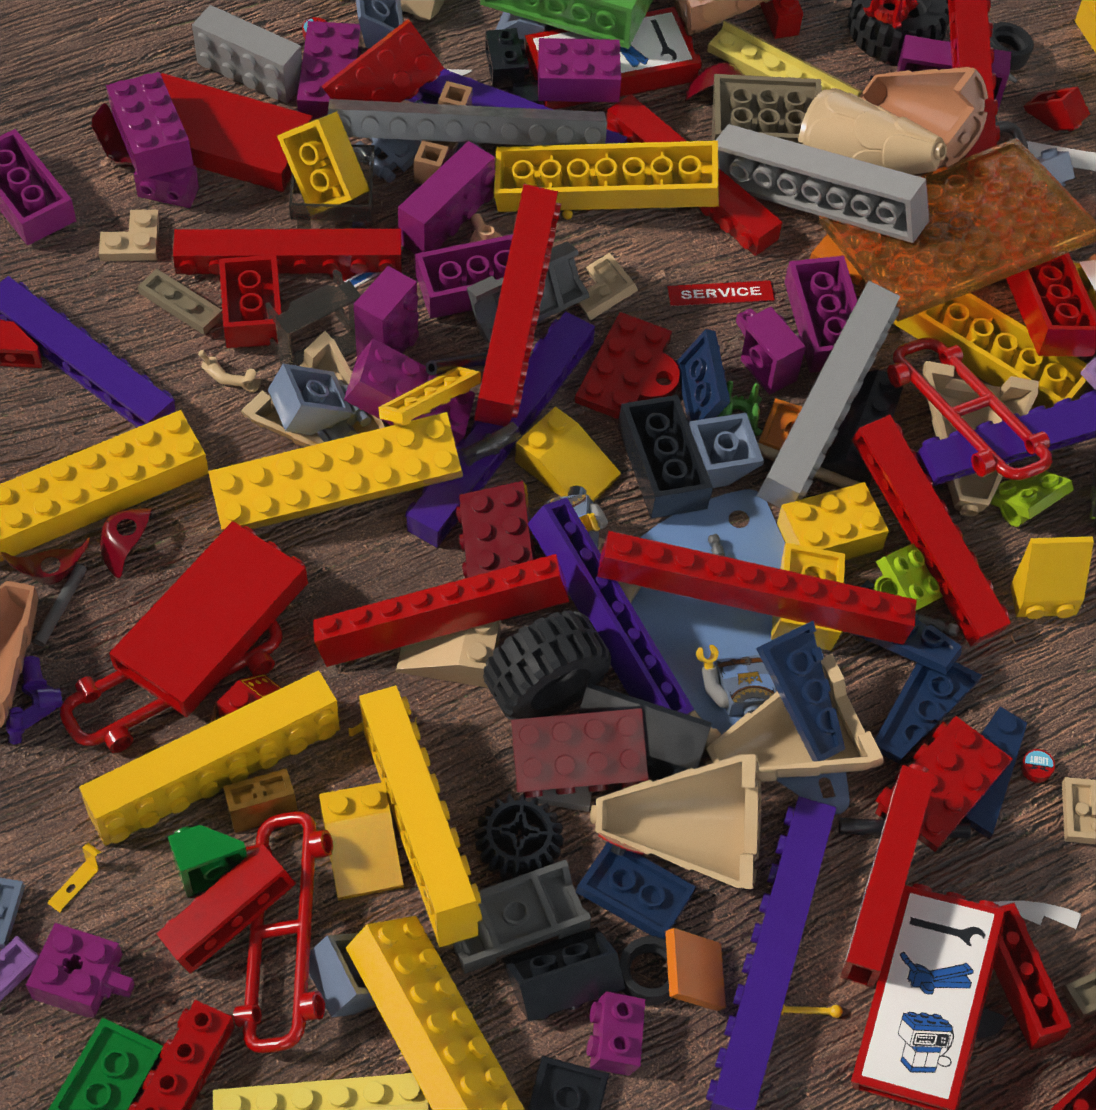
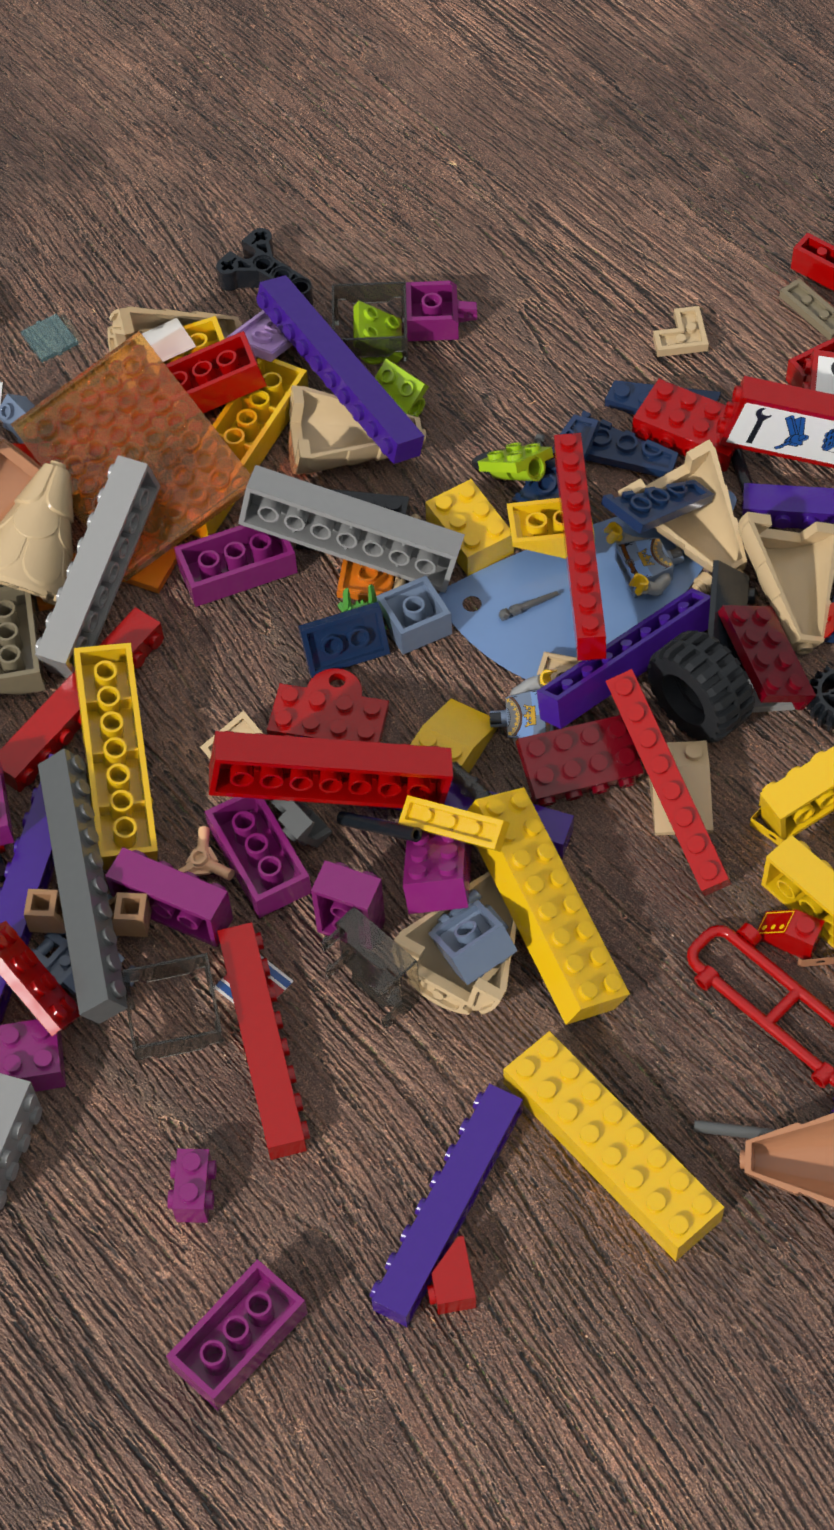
camera: 95 degrees left, 0 degrees up
dark red piece [1,537,90,585] -> none
dark red piece [91,103,133,165] -> none
tan plate [99,210,159,261] -> none
dark red piece [100,508,152,578] -> none
magenta brick [106,72,194,180] -> none
red brick [109,521,308,717] -> none
dark tan plate [138,269,223,335] -> none
red brick [160,73,313,192] -> none
tan piece [198,350,262,392] -> none
red brick [219,254,284,348] -> none
yellow brick [277,111,370,215] -> none
black brick [617,395,713,518] -> none
red sticker [667,280,774,306] -> none
magenta hinge [736,306,805,395] -> none
red brick [852,415,1011,647] -> none
red bar [887,338,1053,480] -> none
white sticker [994,901,1081,929] -> none
yellow slope [1010,536,1094,619] -> none
tile [1021,749,1055,783] -> none

